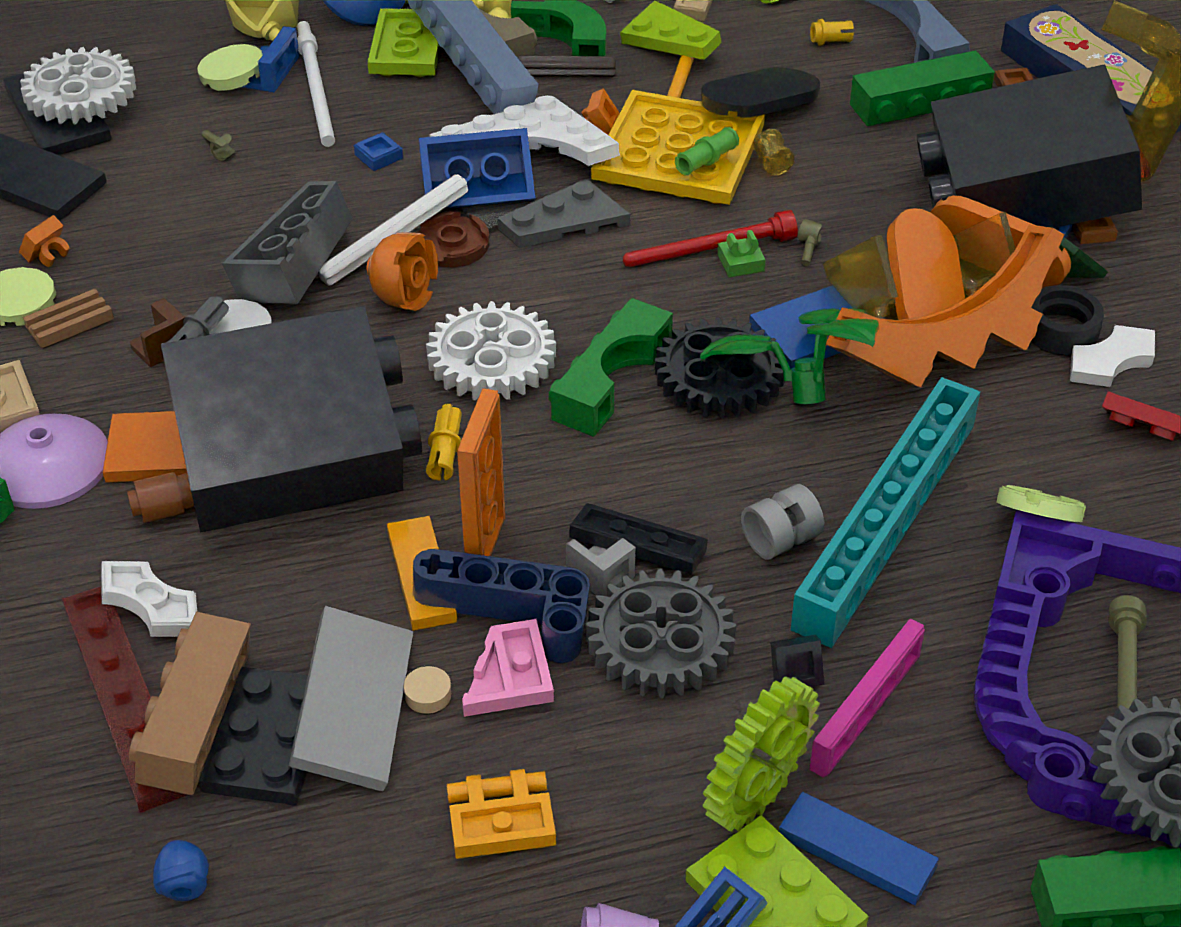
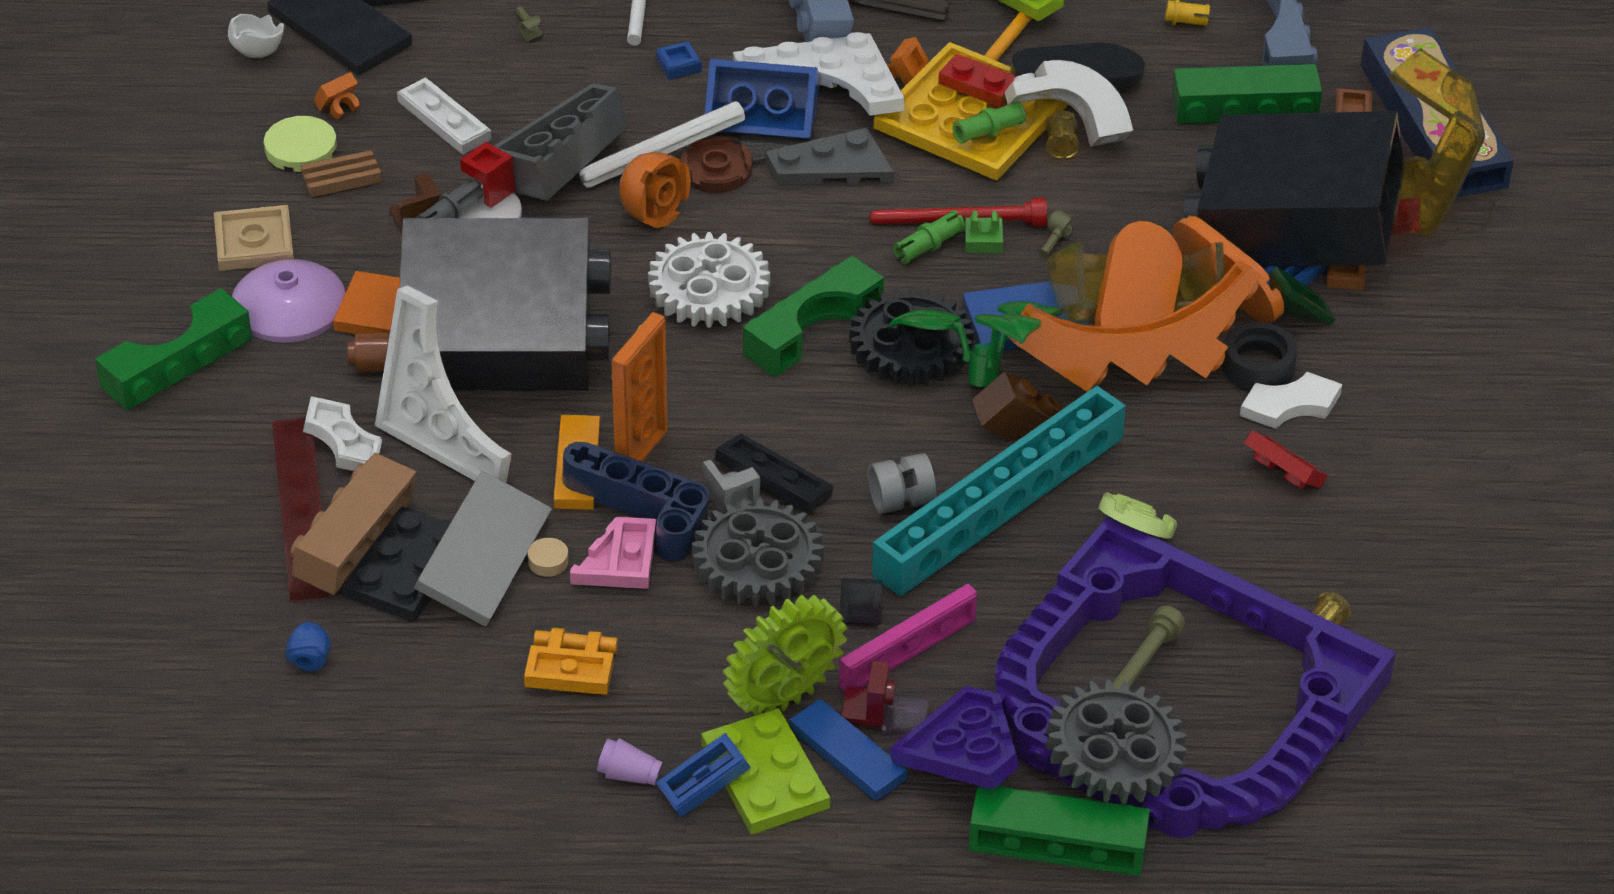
camera: 15 degrees right, 0 degrees up
none -> white plate [375,285,512,483]
none -> white tile [397,77,492,155]
none -> red panel [460,142,515,208]
none -> dark red bracket [842,661,896,727]
none -> clear purple tile [882,696,929,738]
none -> dark purple plate [889,686,1019,789]
none -> bright green pin [893,210,966,265]
none -> red plate [938,53,1017,107]
none -> reddish brown slope [972,371,1062,442]
none -> white arch [1005,60,1133,147]

